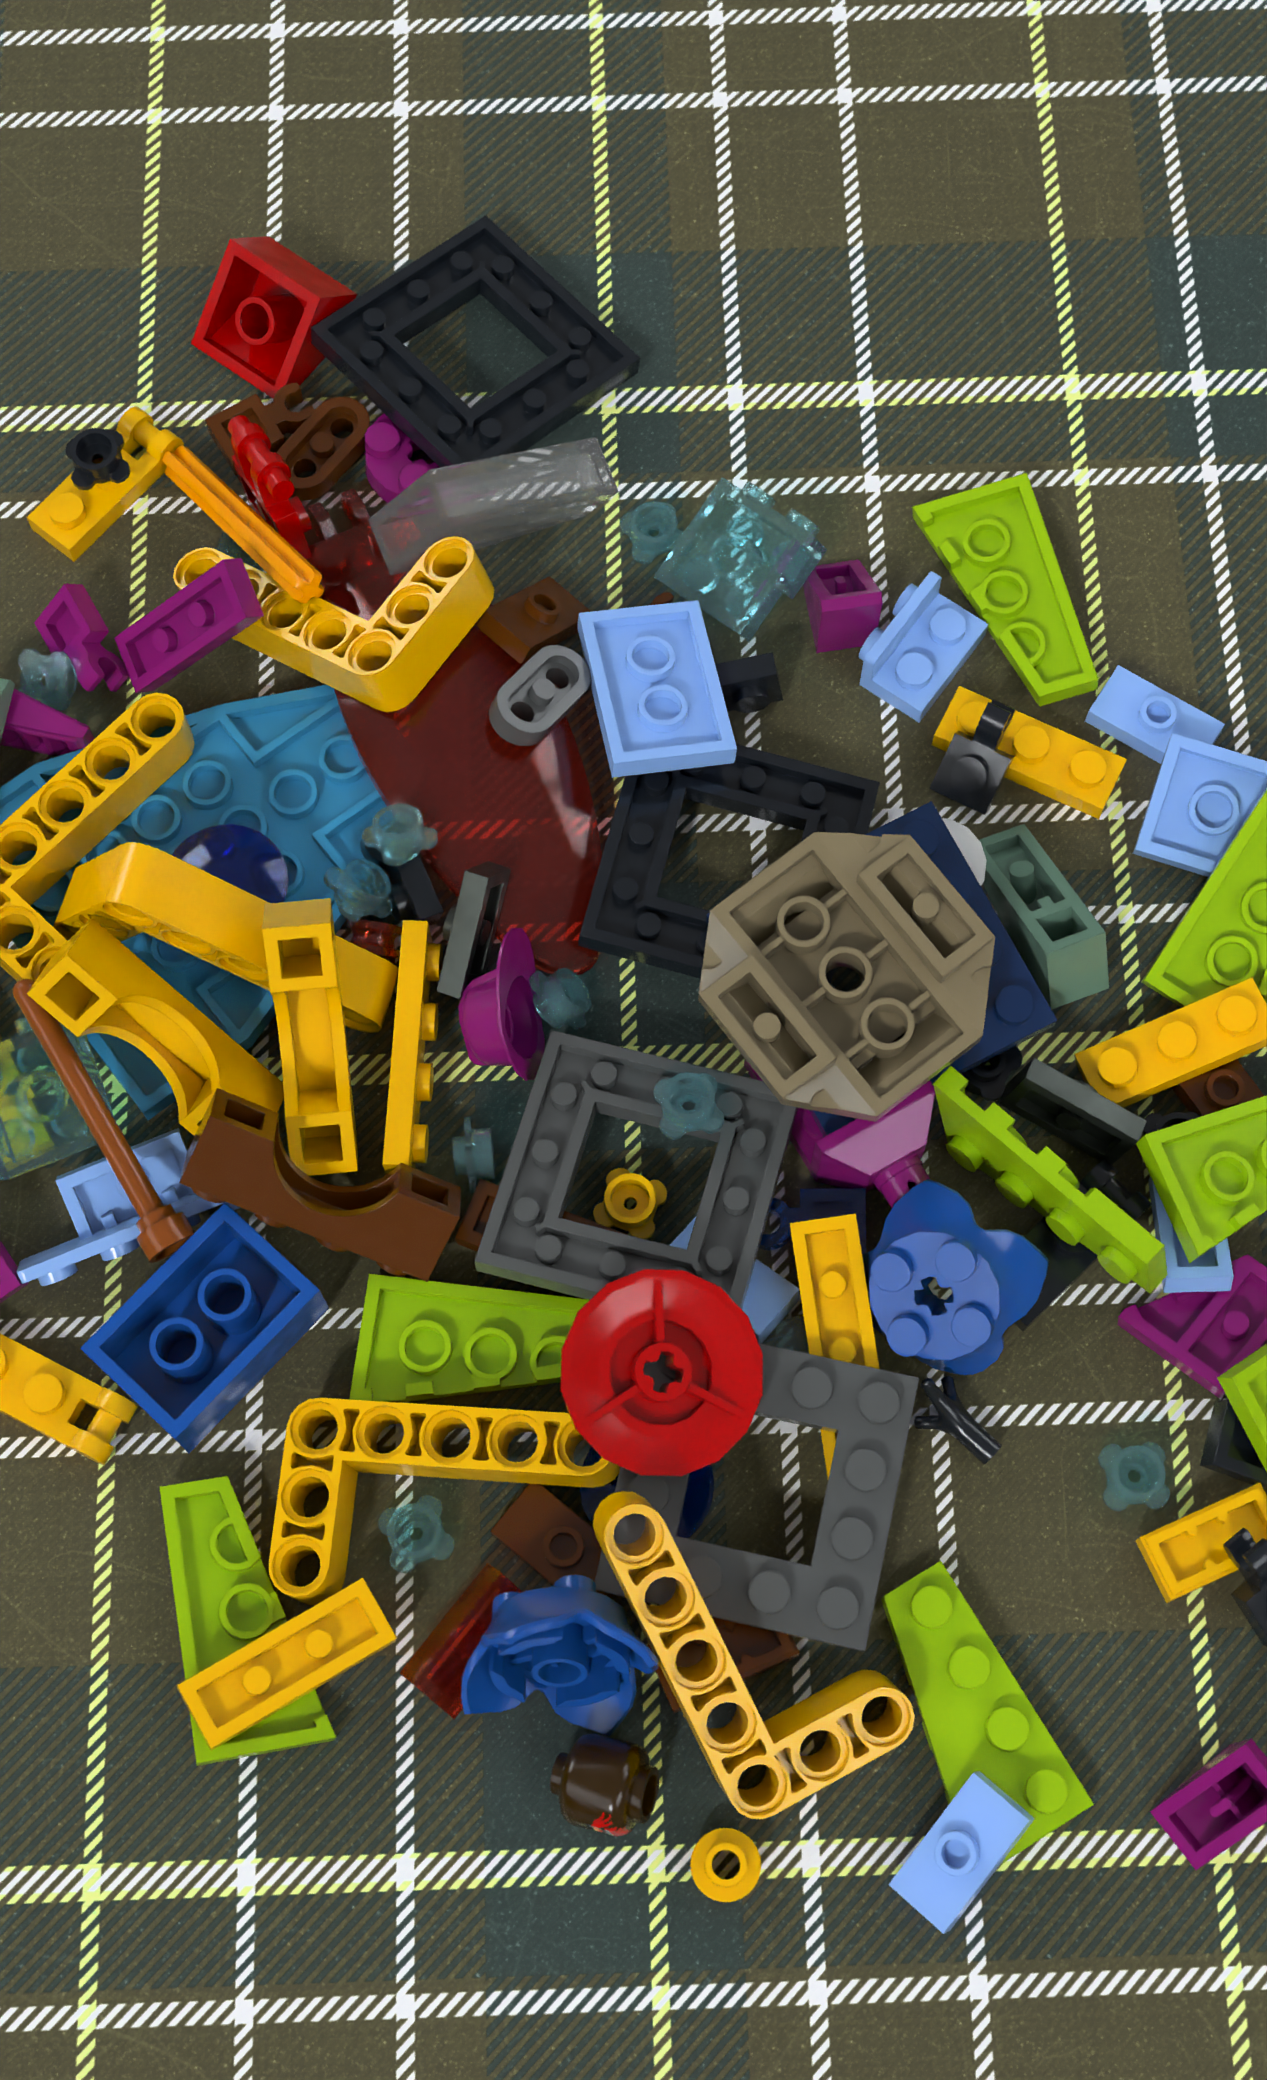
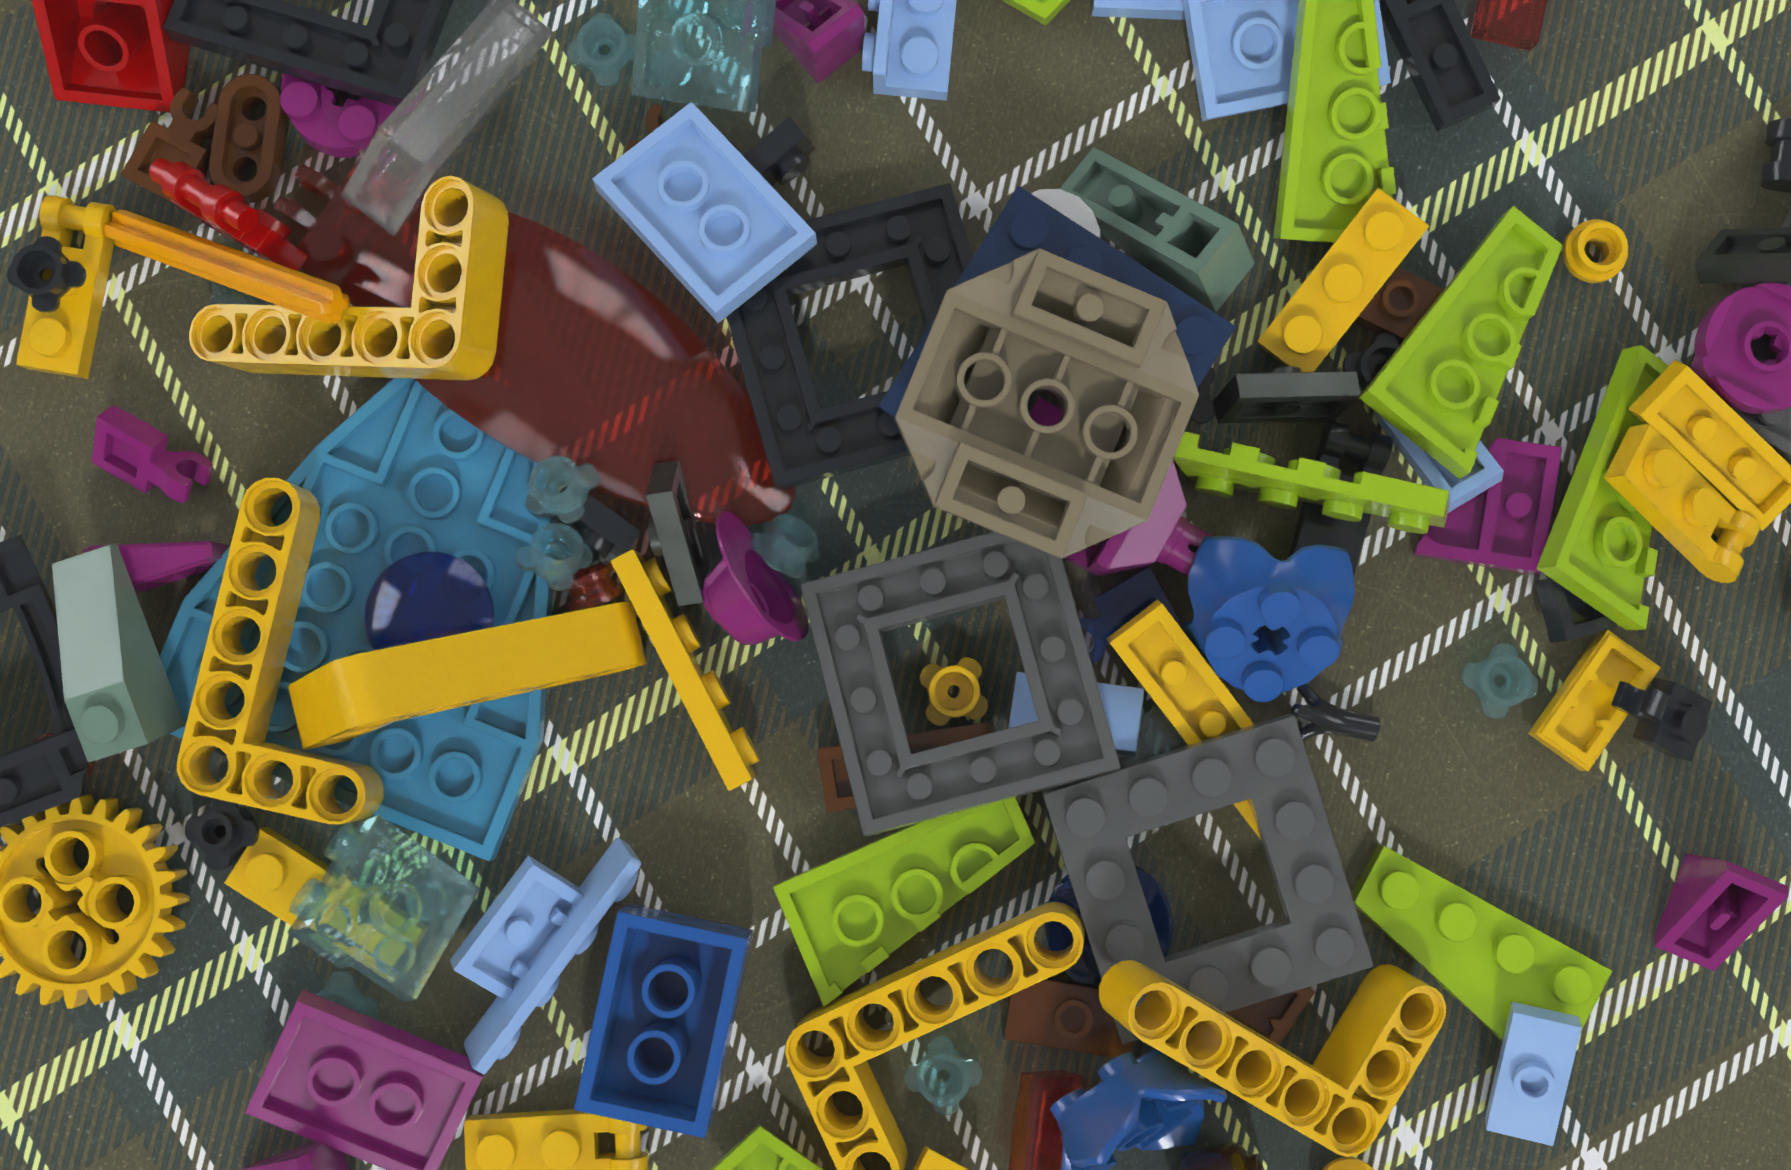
camera: 30 degrees left, 15 degrees up
dark orange piece [13,979,195,1263] -> none
clear light blue plate [18,648,77,712] -> none
yellow arch [27,917,284,1136] -> none
magenta plate [114,558,264,693] -> none
reddish brown arch [179,1088,461,1281] -> none
yellow arch [262,898,358,1176] -> none
clear light blue plate [452,1116,495,1193] -> none
reddish brown plate [476,576,592,664] -> none
dark grey plate [489,645,591,746] -> none
red piece [560,1269,763,1476] -> none
clear light blue plate [653,1072,724,1140] -> none
black plate [929,699,1016,815] -> none
yellow plate [932,686,1127,819] -> none

